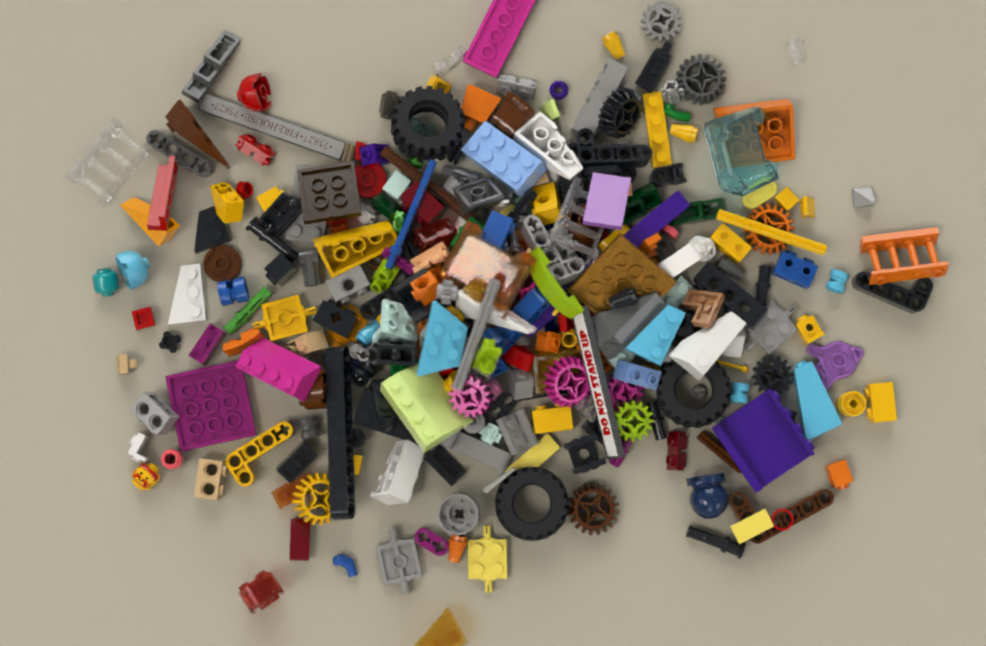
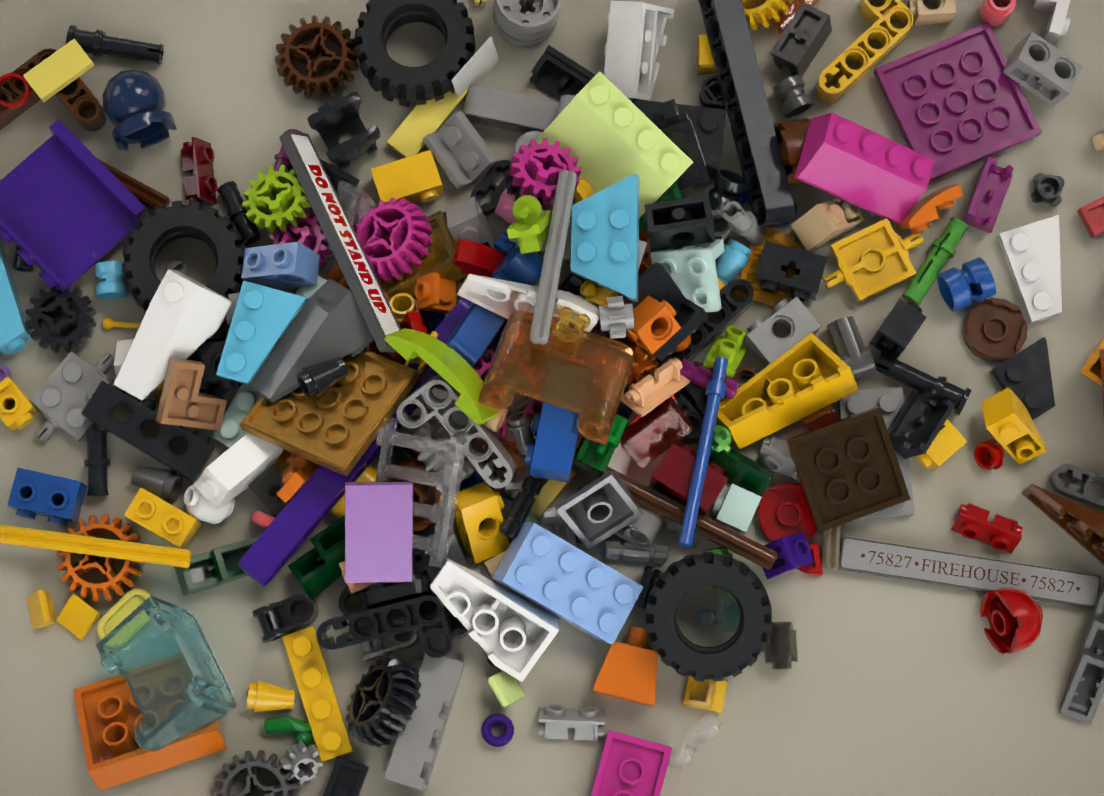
camera: 170 degrees right, 5 degrees down
light aqua gear [479,422,503,446] -> none
reddish brown piece [491,91,536,139] -> none

